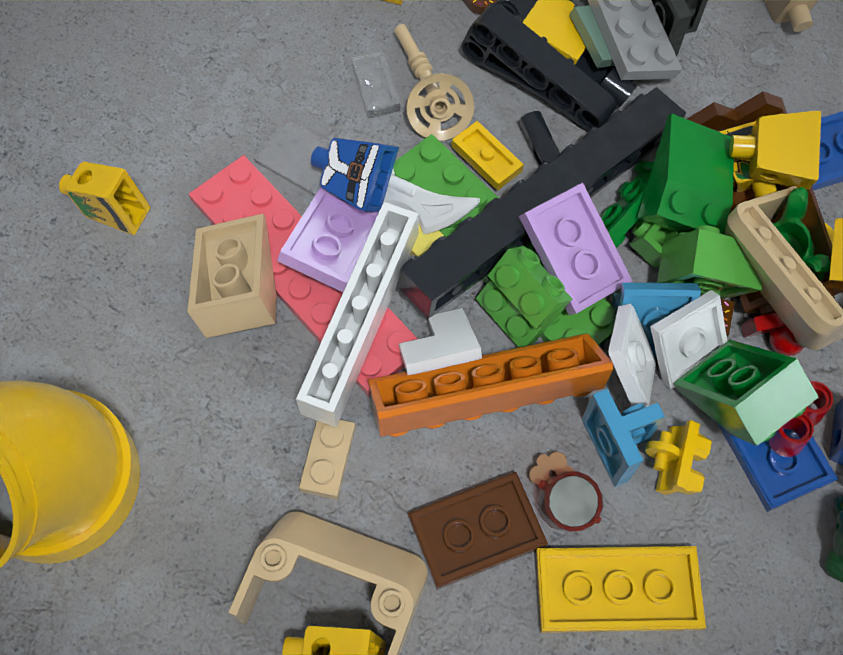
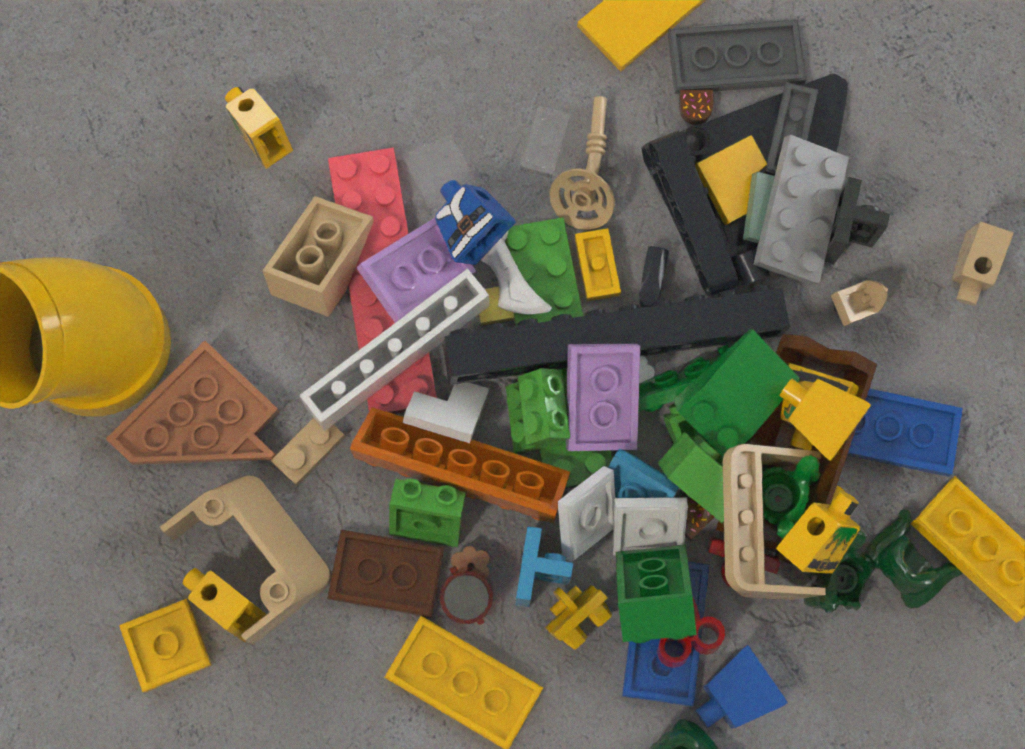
camera: 30 degrees right, 10 degrees up
none -> nougat wing [106,340,280,465]
none -> bright green plate [389,479,466,547]
none -> tan plate [831,280,888,326]

